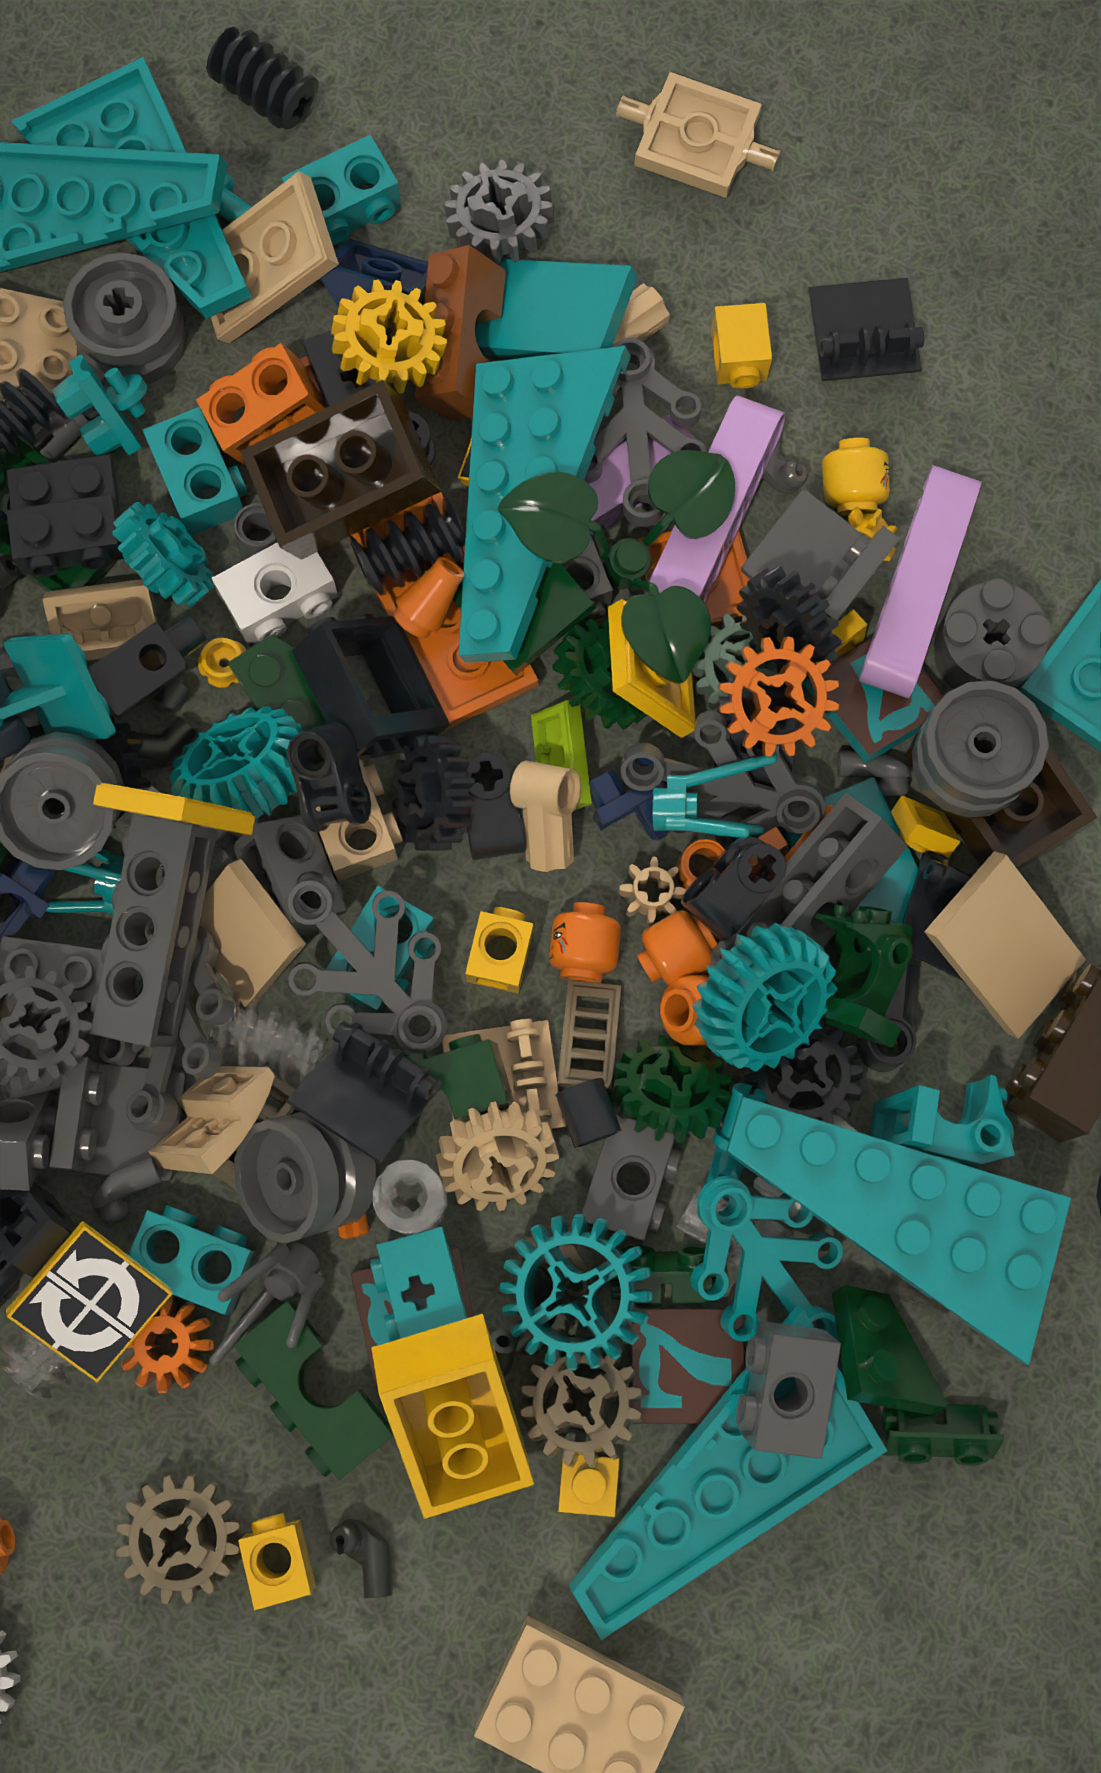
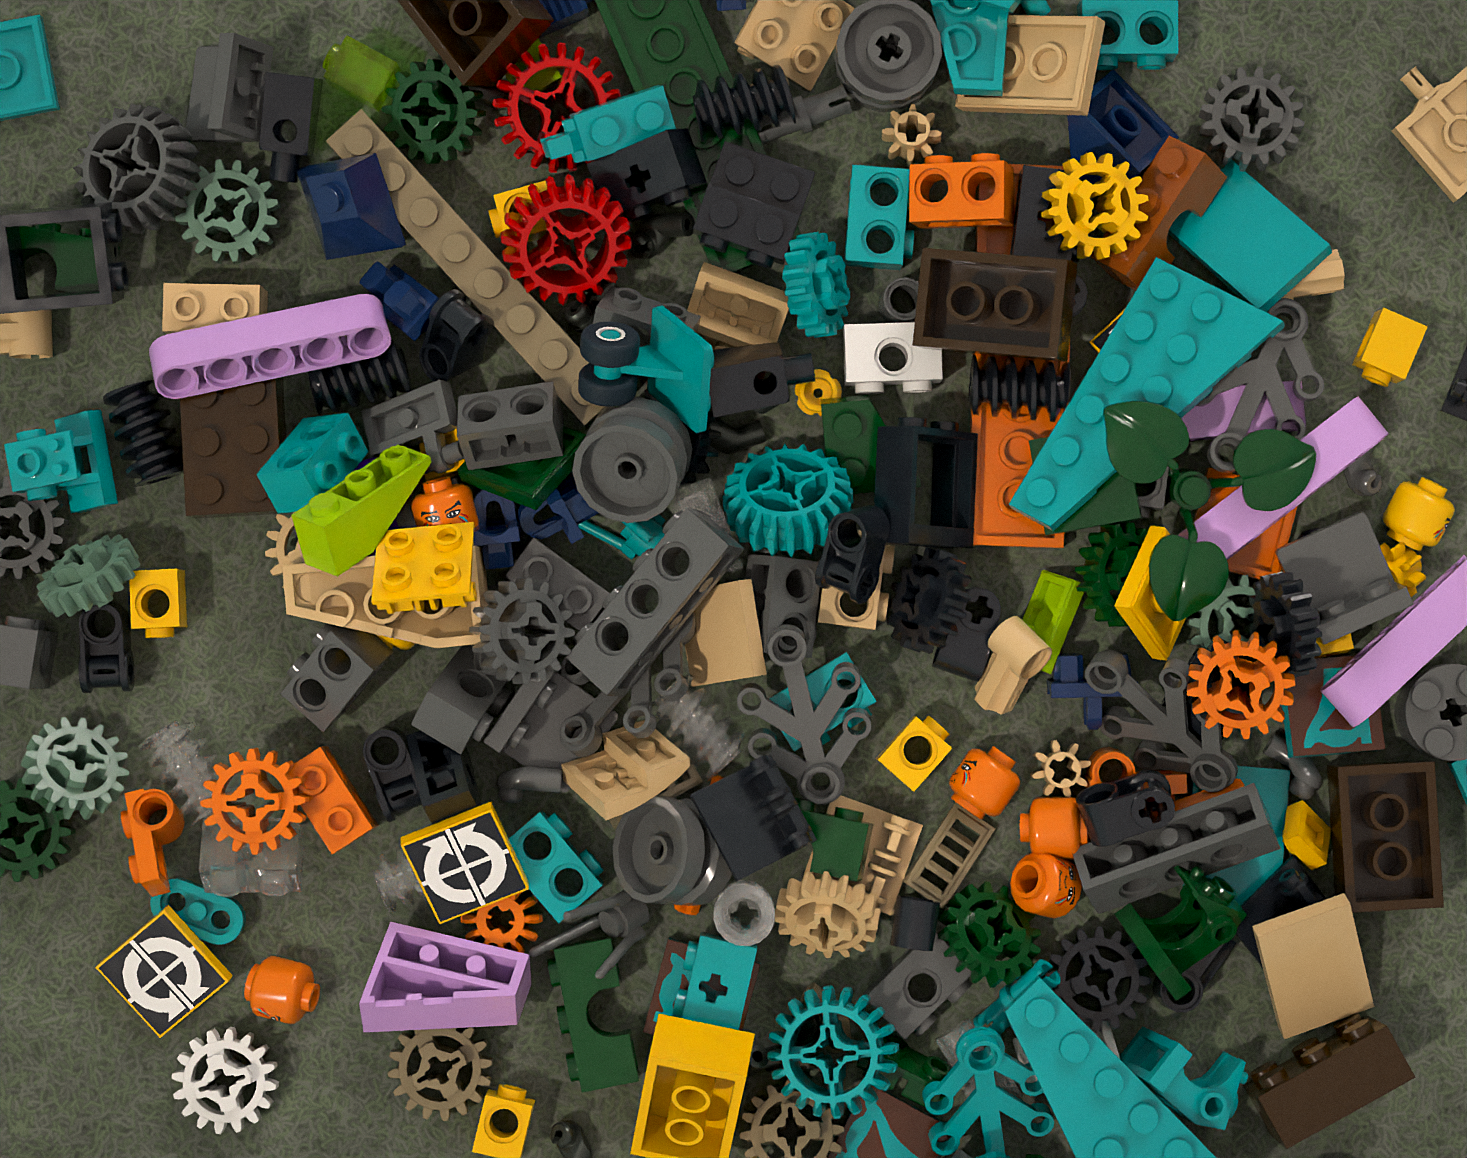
camera: 30 degrees right, 10 degrees up
teal hips [52,354,147,456] -> none
yellow tile [93,783,255,835] -> none
orange cone [393,557,465,638] -> none
teal plant [653,754,777,838] -> none
teal gear [692,923,837,1072] -> none
dark grey wheel [912,681,1049,817] -> none
none -> lavender wedge [359,922,531,1032]
none -> tan gear [882,104,942,168]

